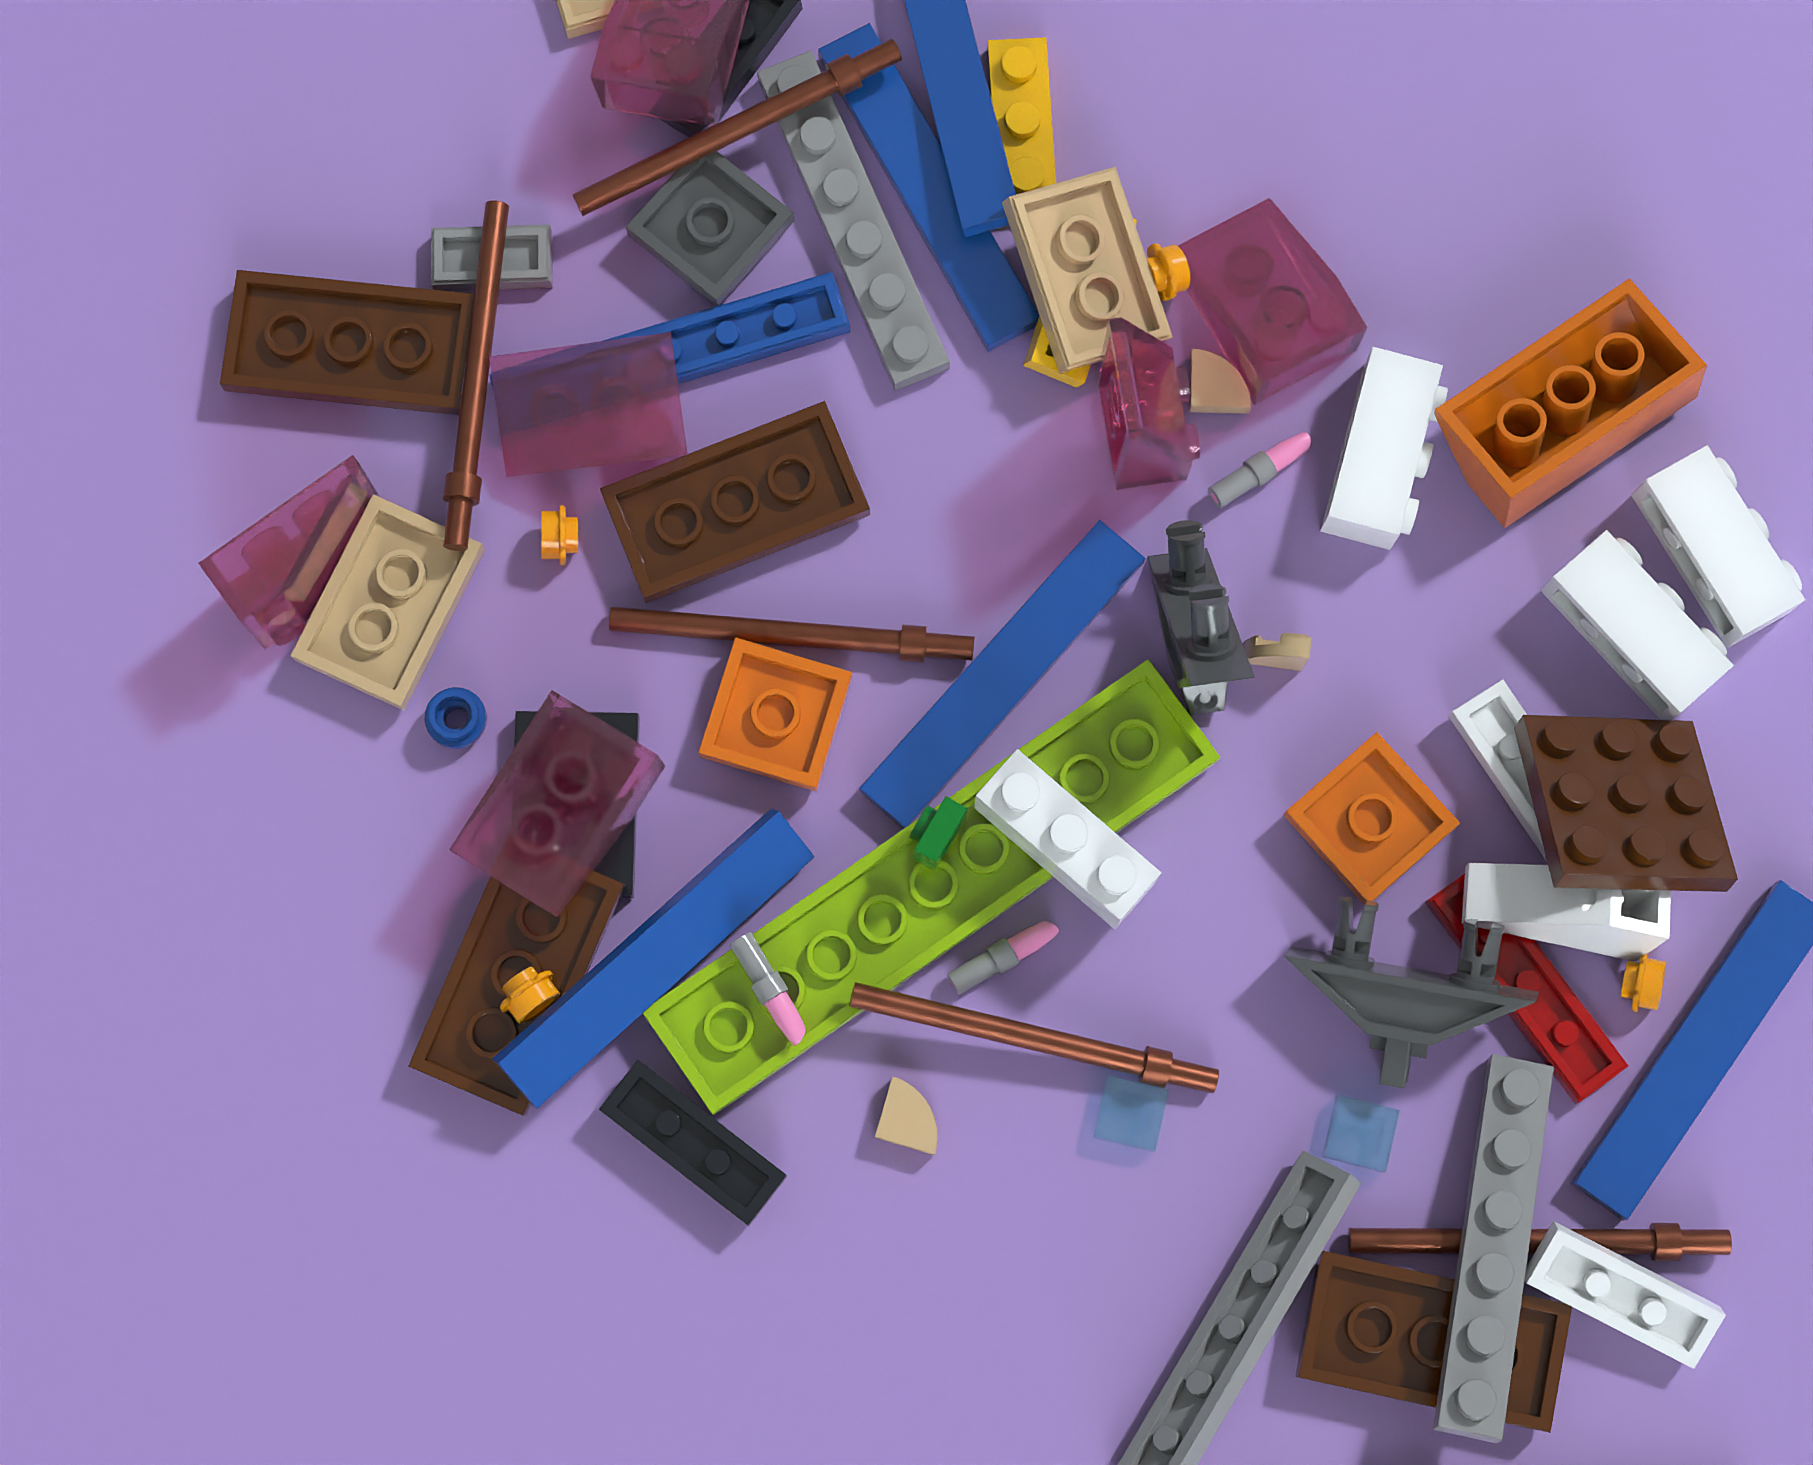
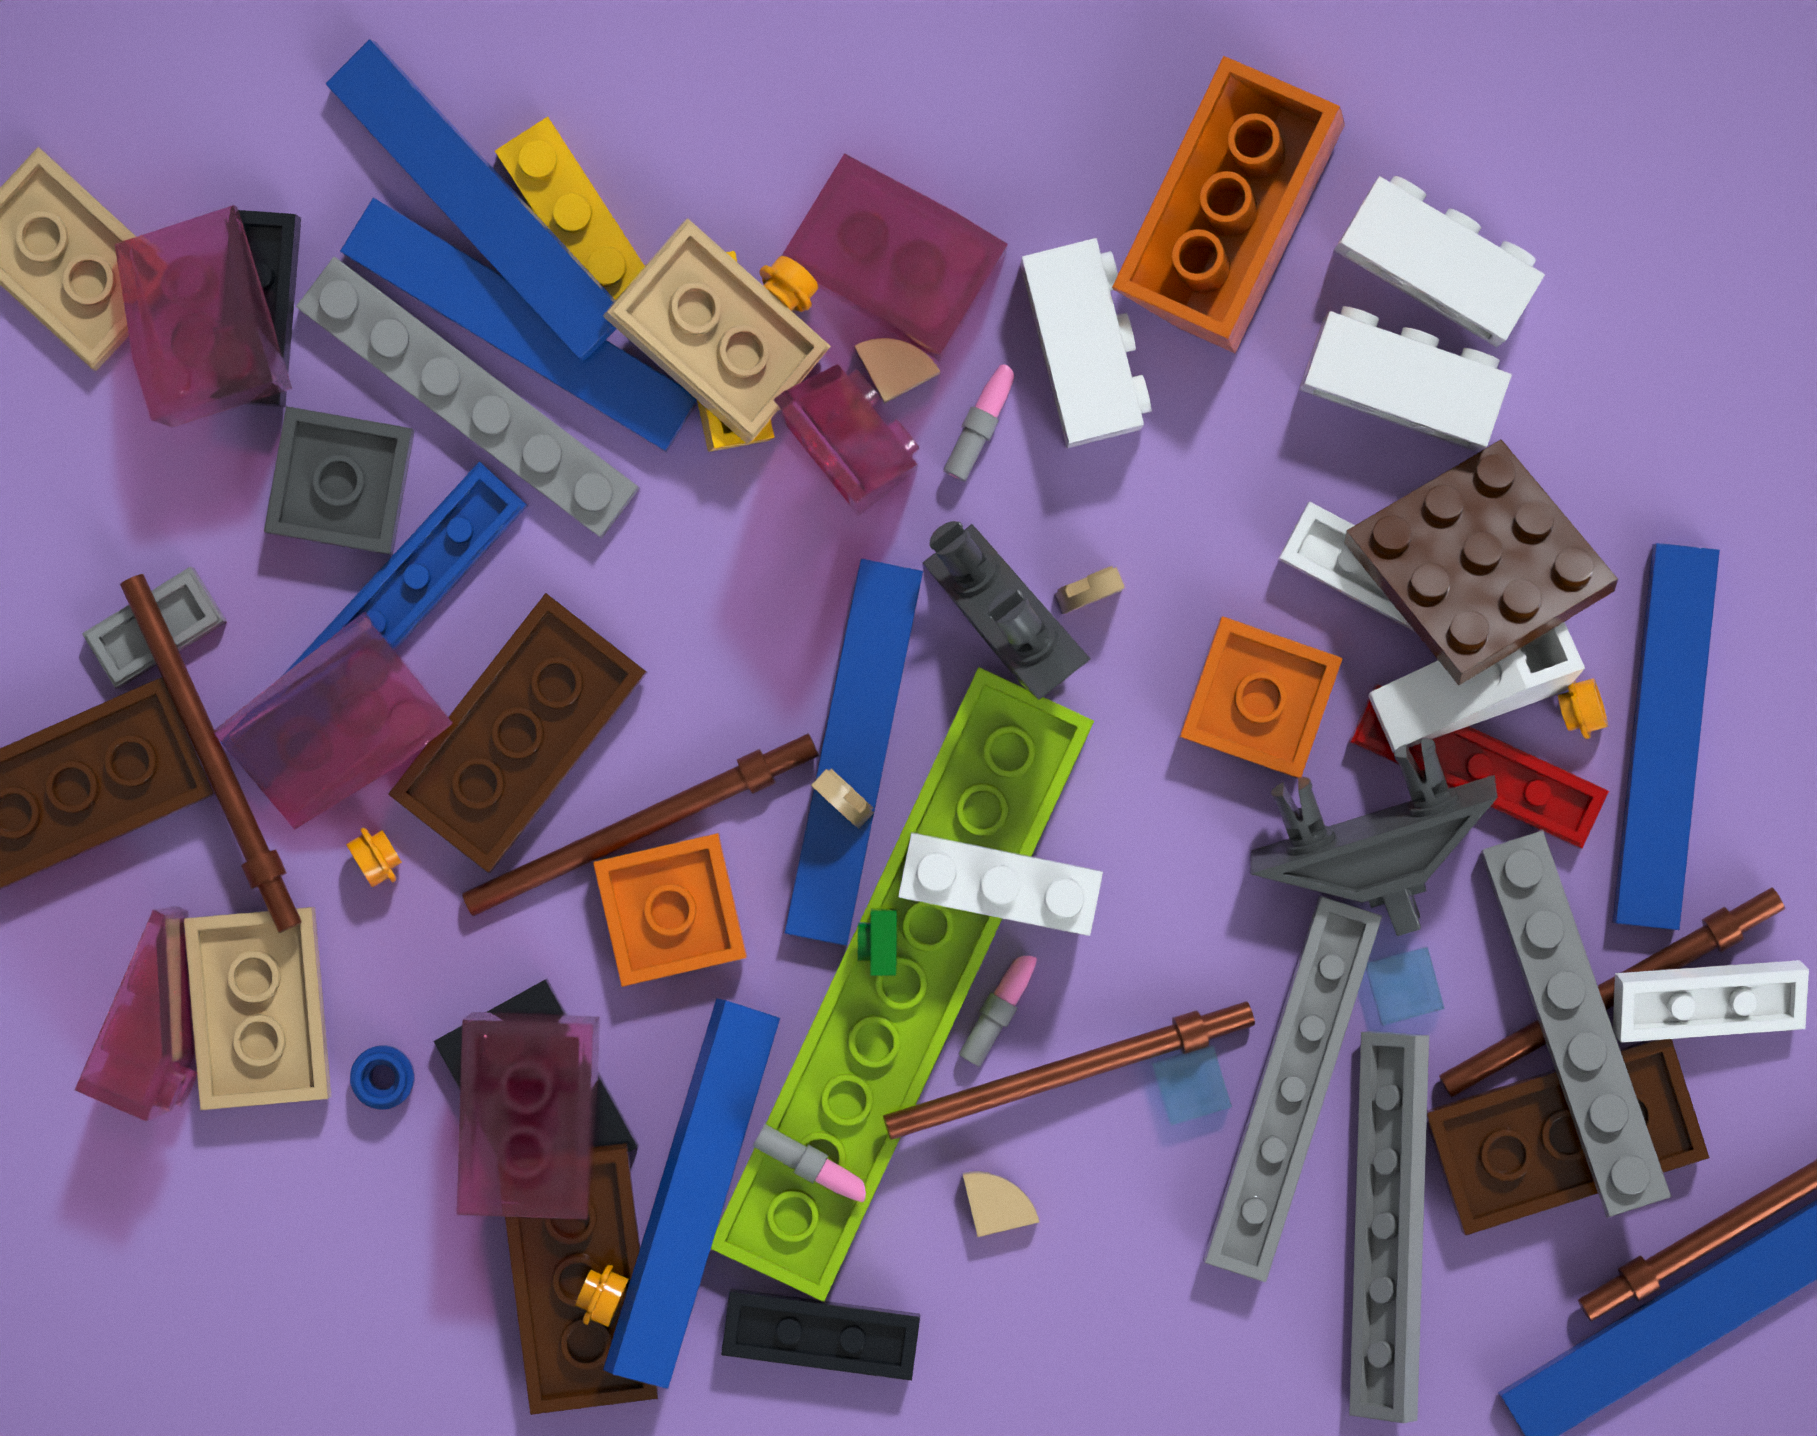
camera: 25 degrees left, 10 degrees up
copper bar [572,39,902,216] -> none
none -> tan tile [811,769,874,829]
none -> light grey plate [1203,896,1382,1282]

